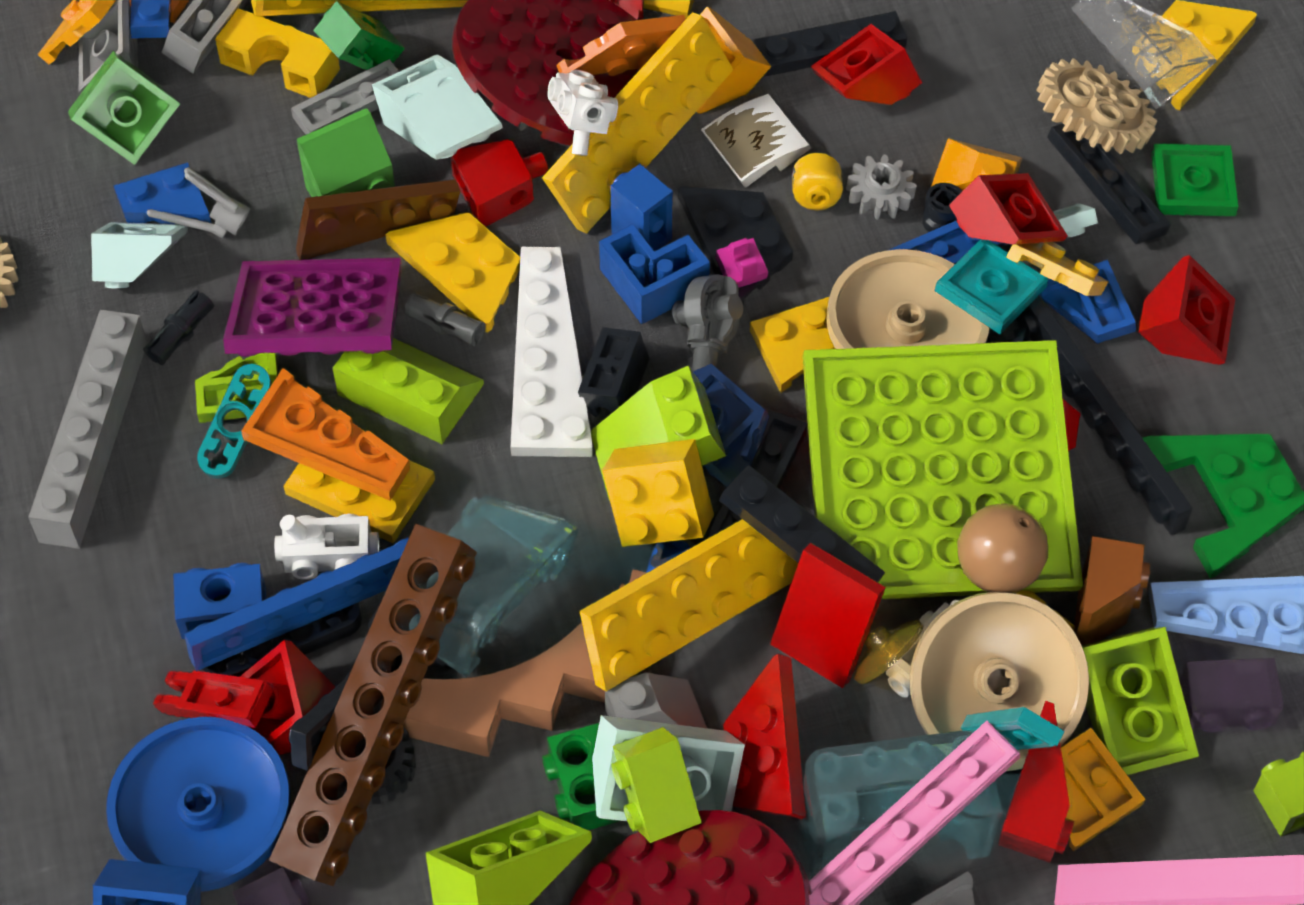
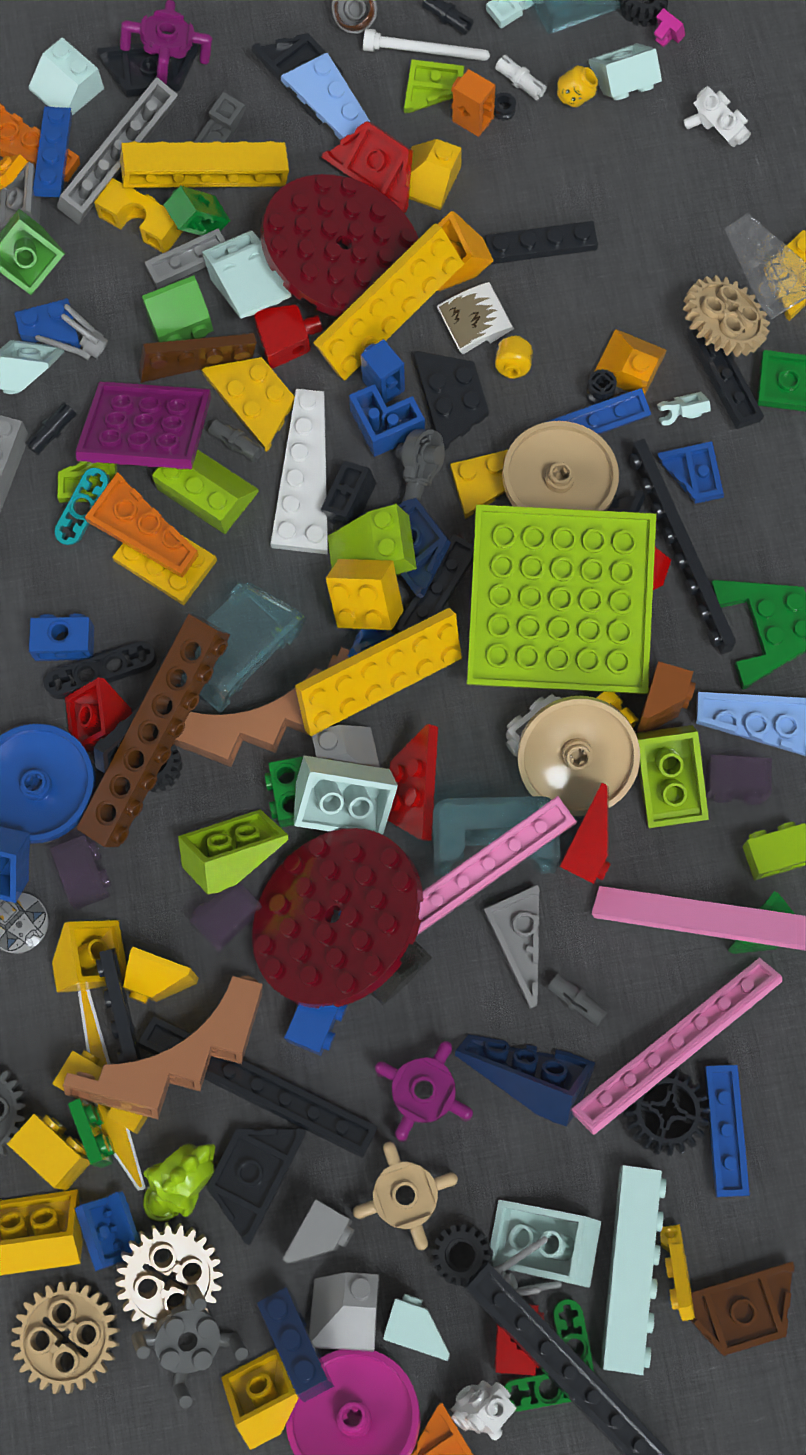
camera: 10 degrees right, 15 degrees up
red hinge [153,670,273,728] -> none
blue plate [184,538,409,671] -> none
white brick [274,514,380,580] -> none
white brick [548,70,618,156] -> none
orange wing [556,15,686,76] -> none
lime brick [611,727,701,843] -> none
dark pink tile [715,238,768,288] -> none
black plate [719,465,885,582] -> none
red tile [770,543,886,689] -> none
red slope [811,24,922,105] -> none
light grey gear [846,155,917,220] -> none
clear yellow dish [854,619,924,684] -> none
teal tile [934,239,1049,334] -> none
red slope [949,173,1068,245] -> none
medium nougat piece [957,504,1048,593] -> none
teal tile [960,707,1065,750] -> none
yellow wing [1006,242,1109,296] -> none
light orange wing [1061,728,1146,851] -> none
red slope [1138,255,1235,365] -> none

